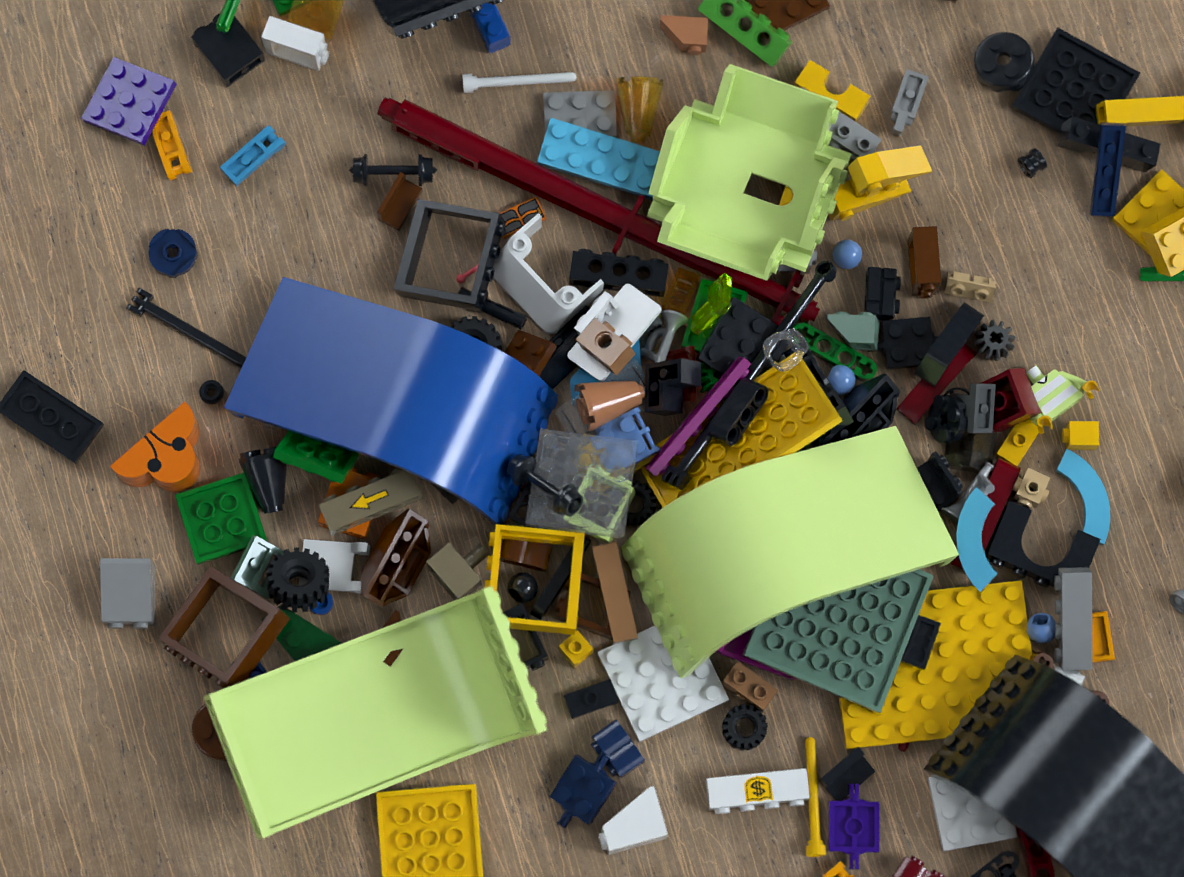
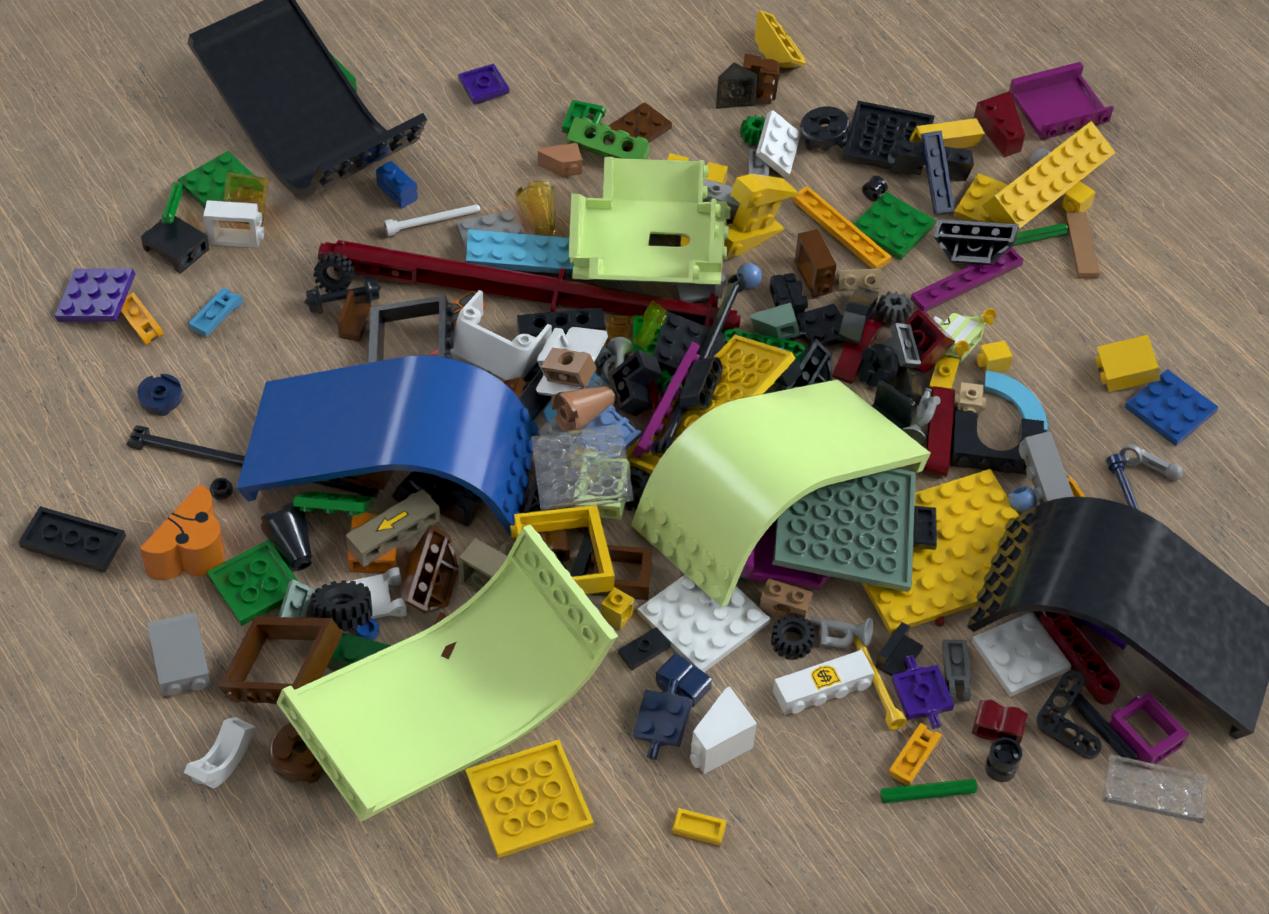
camera: 15 degrees left, 25 degrees down
black piece [506,454,583,517] -> none
medium nougat tile [592,542,638,644] -> none
clear piece [763,328,809,372] -> none
medium azure tile [956,487,998,592] -> none
none -> white arch [184,717,256,789]
none -> black tyre [313,252,355,293]
none -> green gear [740,114,765,147]
none -> white plate [756,110,801,178]
none -> light orange plate [792,186,891,269]
none -> light grey piece [807,616,873,648]
none -> green plate [853,192,937,260]
none -> magenta plate [911,247,1024,312]
none -> black wedge [934,219,1019,265]
none -> dark grey hinge [942,640,971,701]
none -> dark blue piece [1106,454,1139,510]

